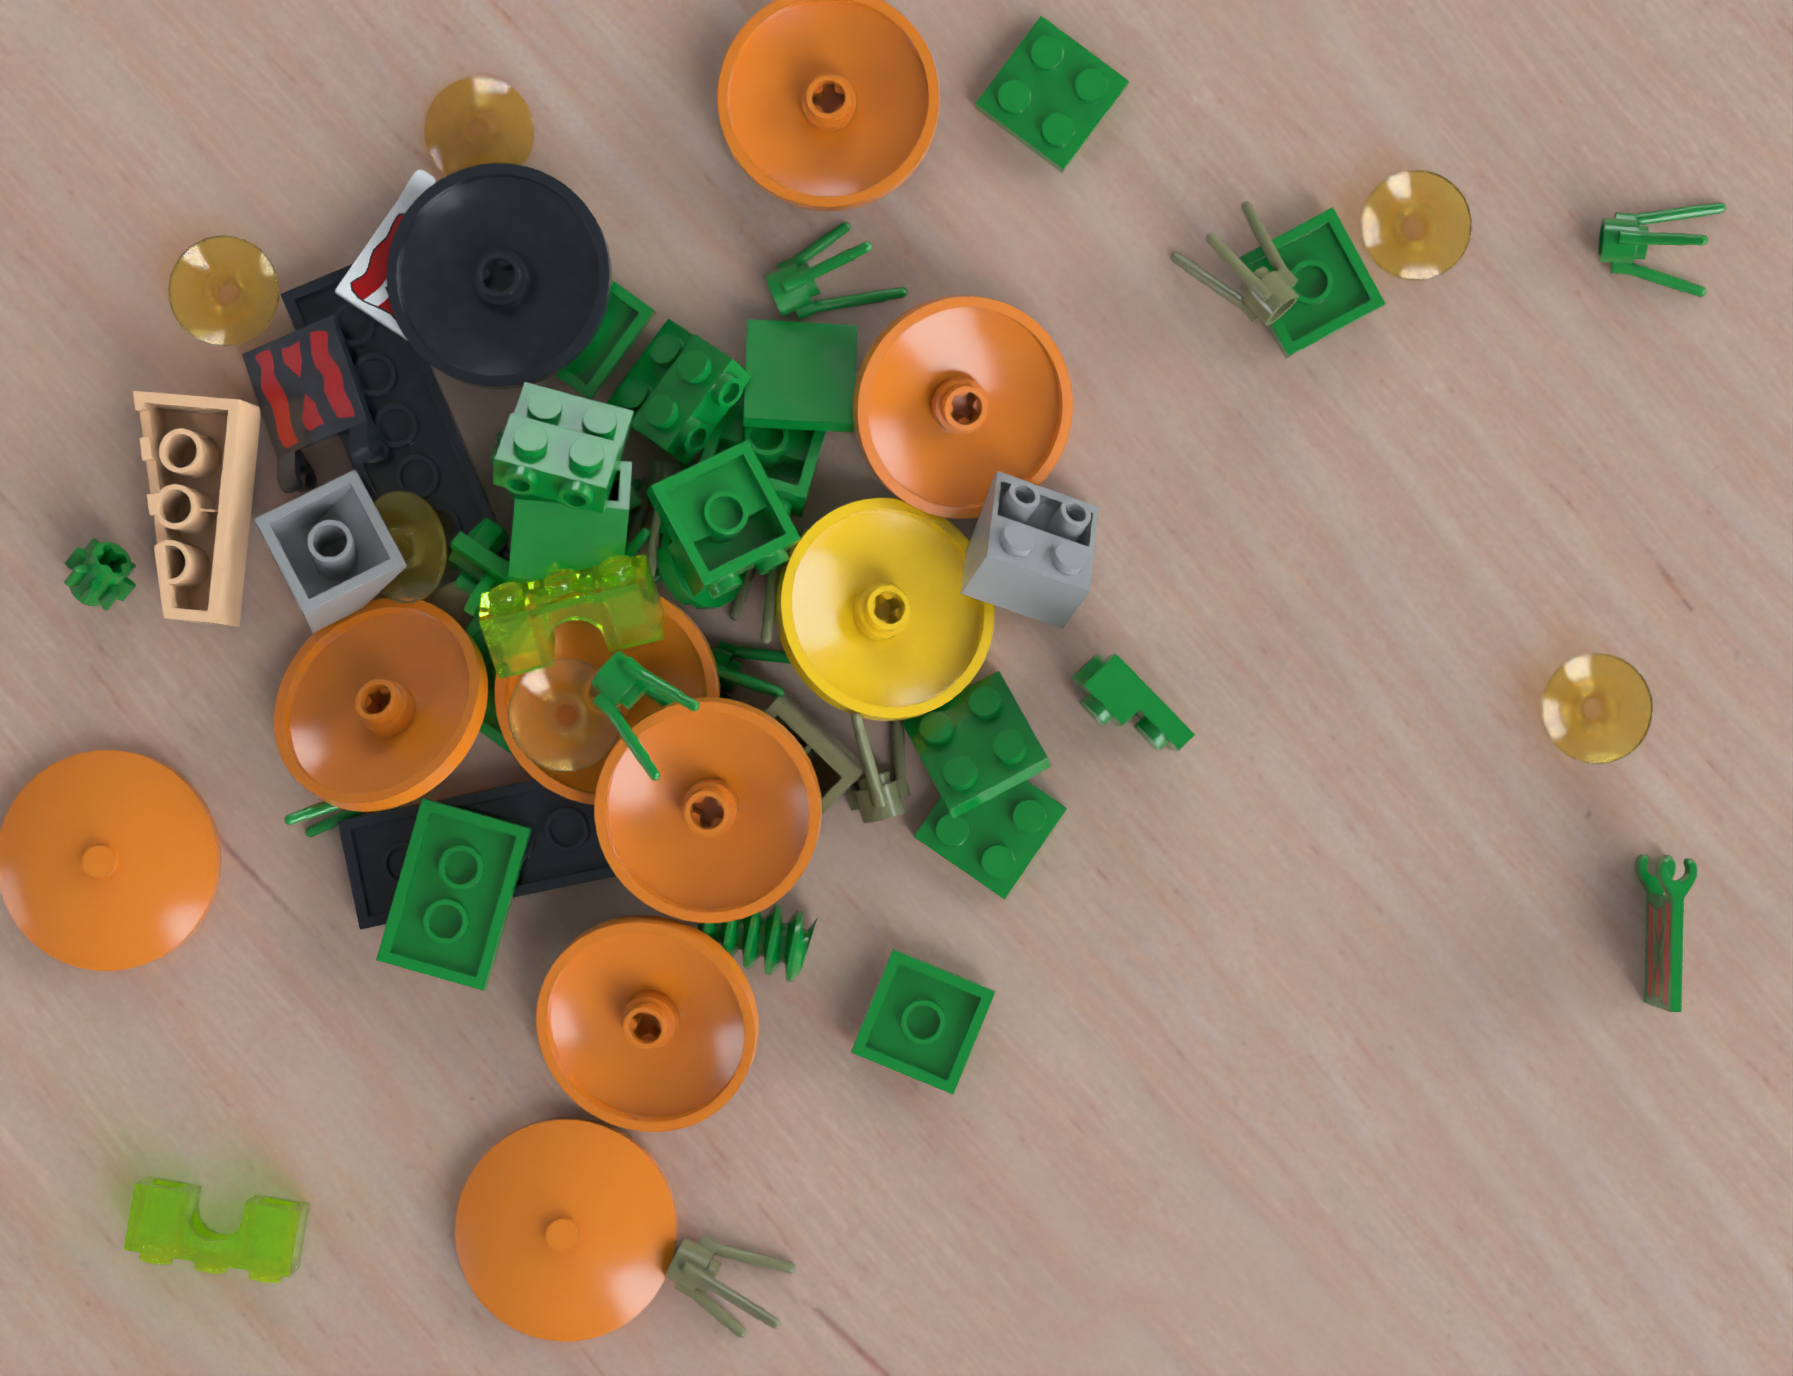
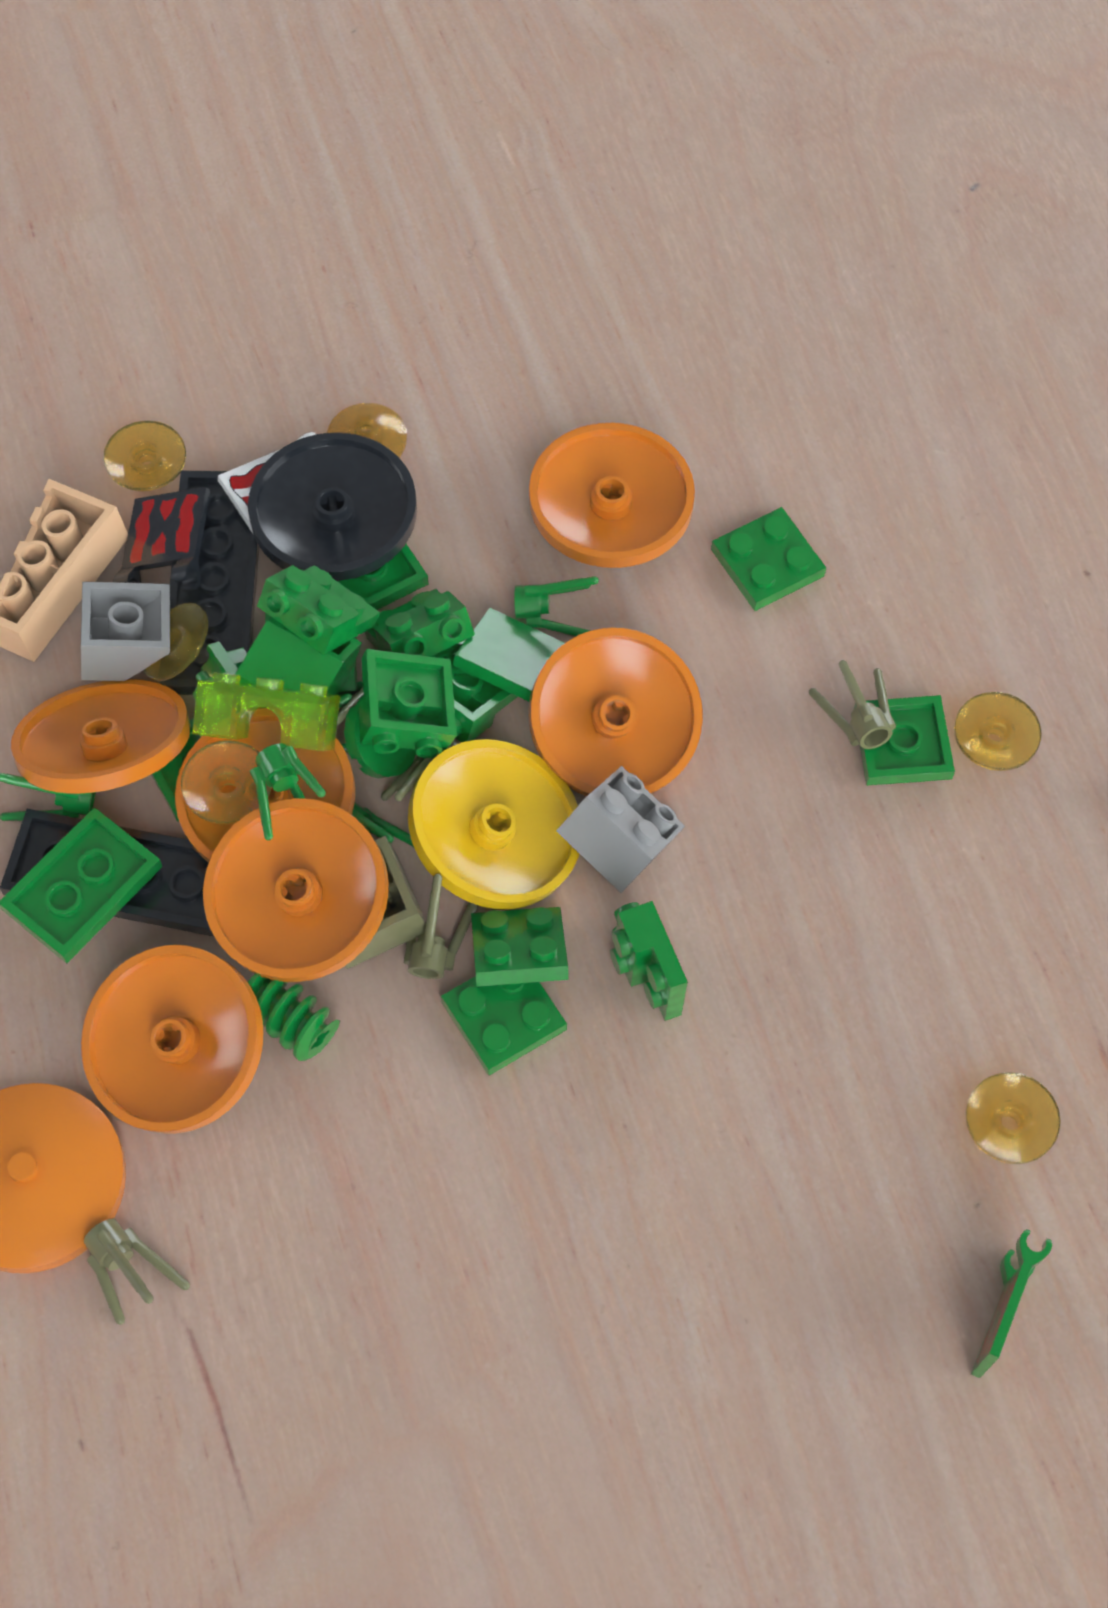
camera: 20 degrees right, 25 degrees down
green plate [851,948,995,1095] -> none

